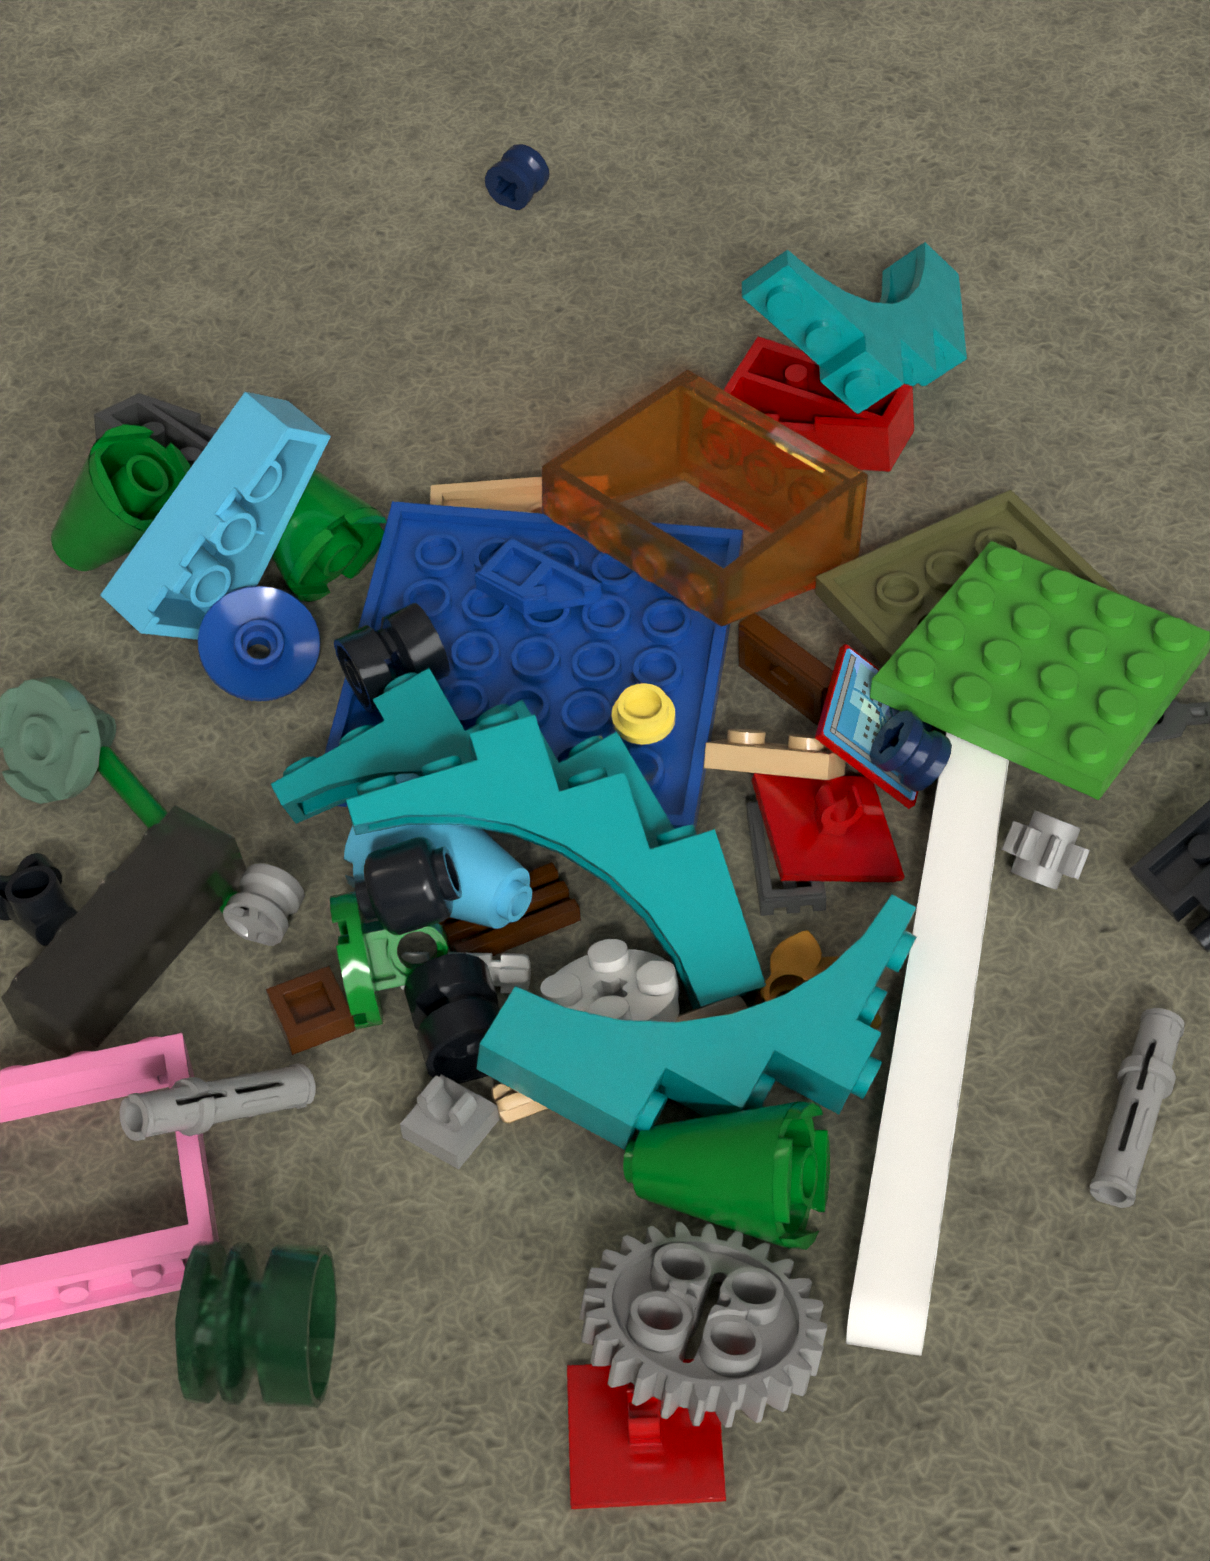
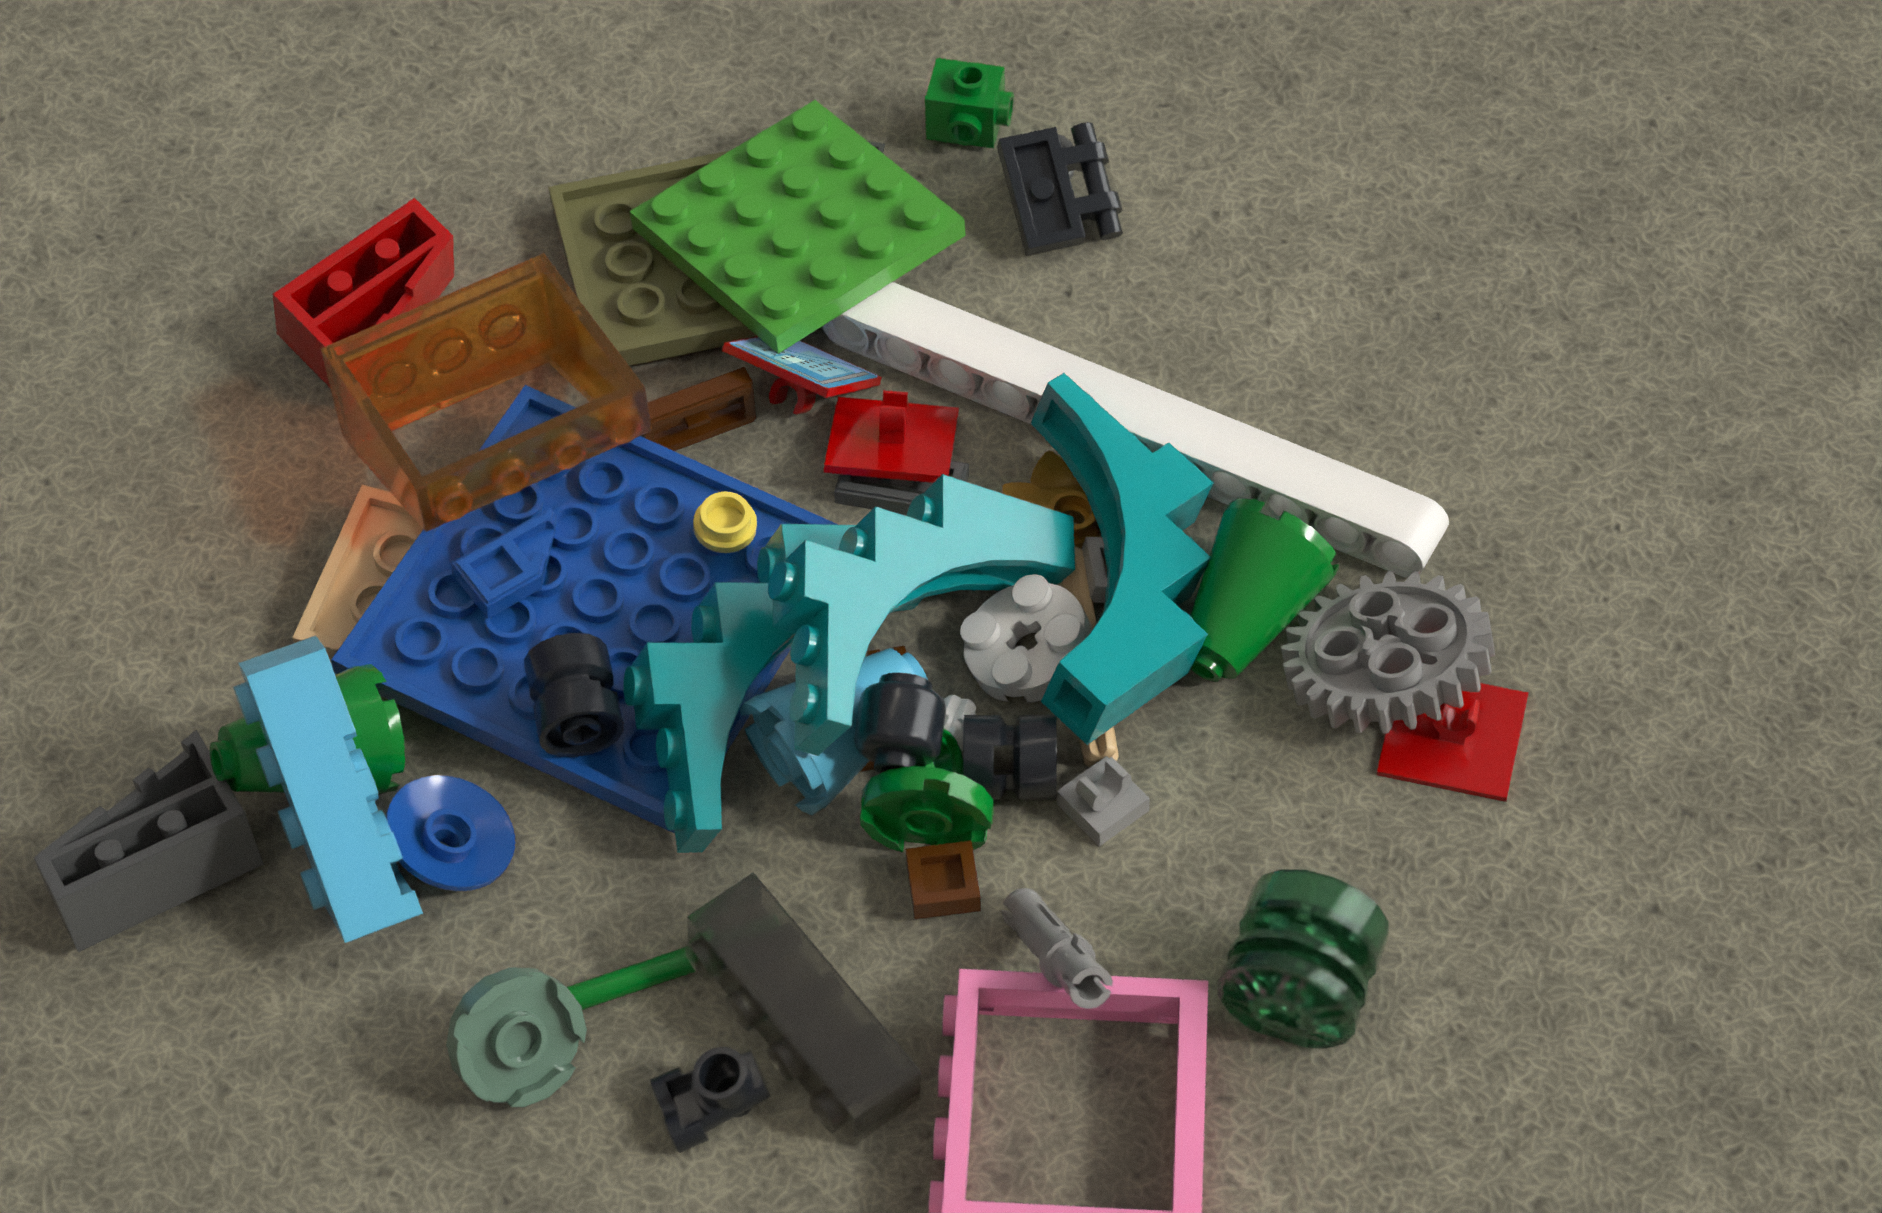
camera: 75 degrees left, 5 degrees up
green cone [51,424,191,571] -> none
light grey wheel [223,863,305,946] -> none
tan plate [704,729,846,780] -> none
teal arch [742,242,967,414] -> none
dark blue wheel [870,710,952,792] -> none
light grey gear [1001,810,1090,890] -> none
light grey pin [1089,1008,1185,1208] -> none

